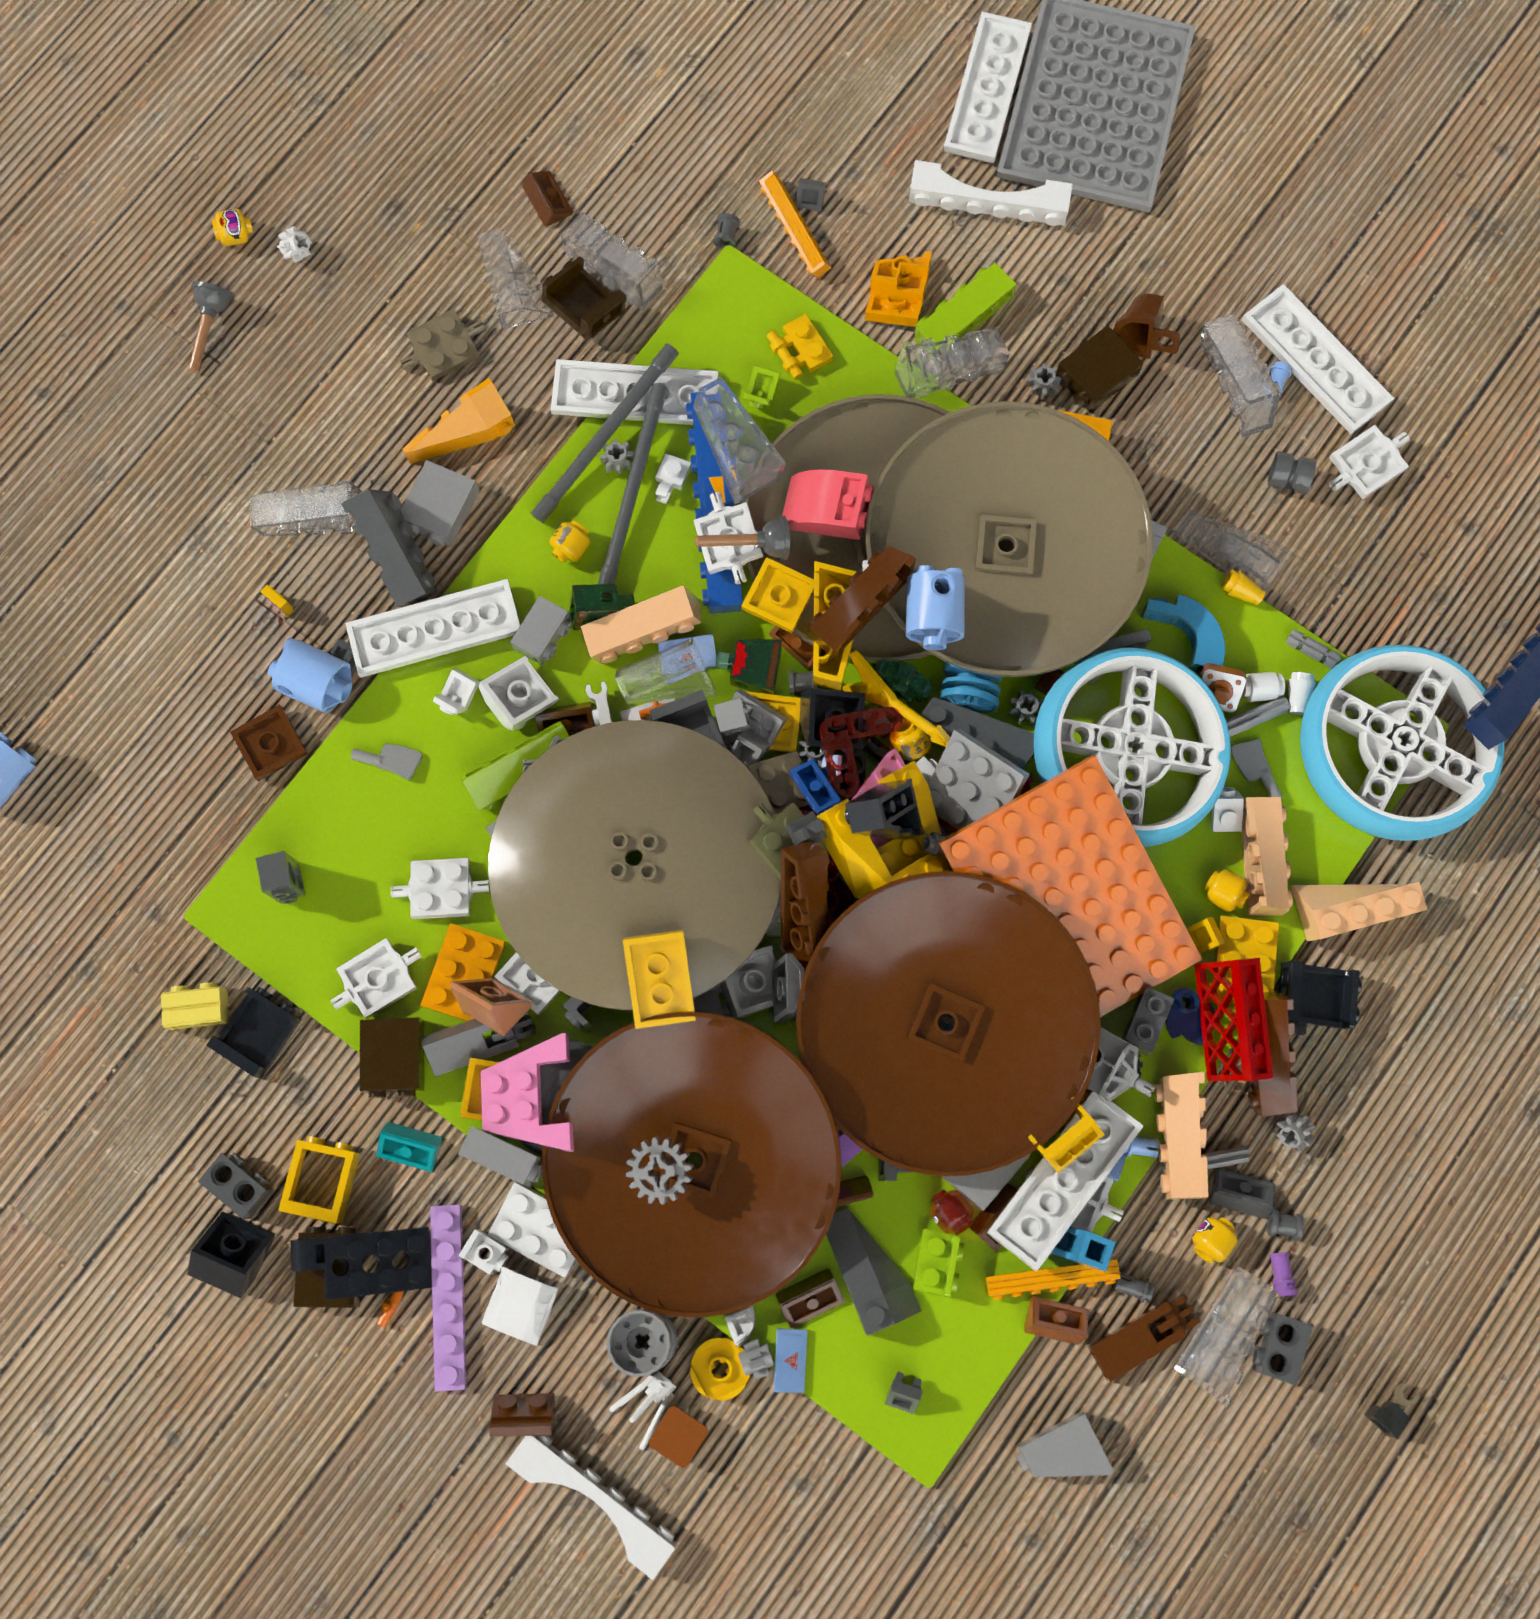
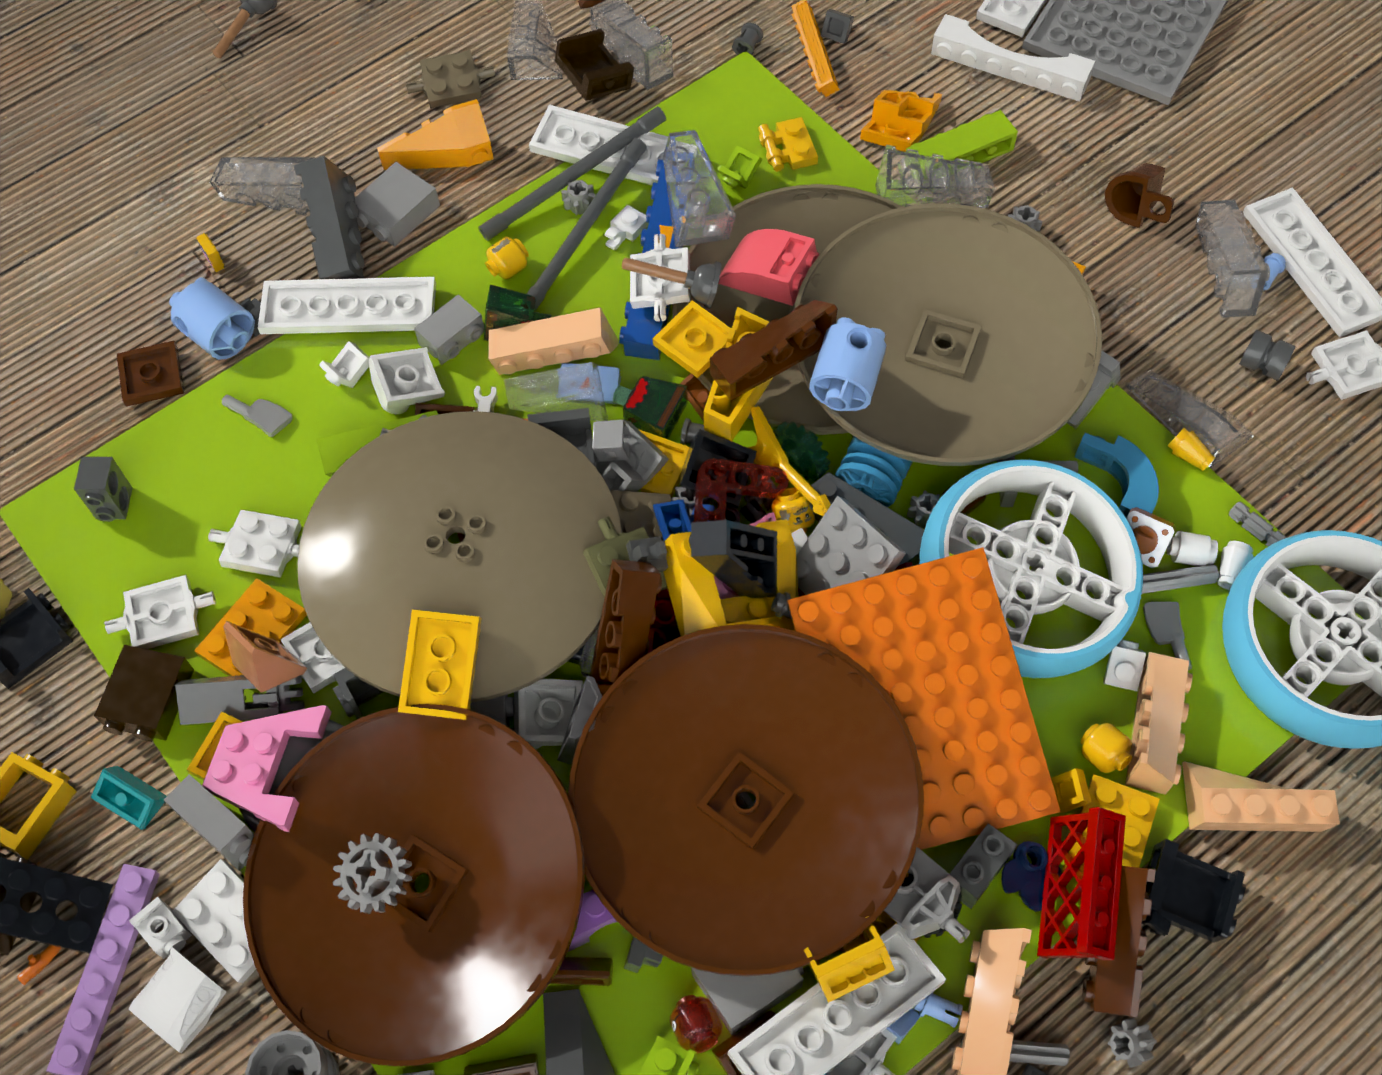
camera: 15 degrees right, 15 degrees down
dark brown brick [1055,325,1144,413] -> none

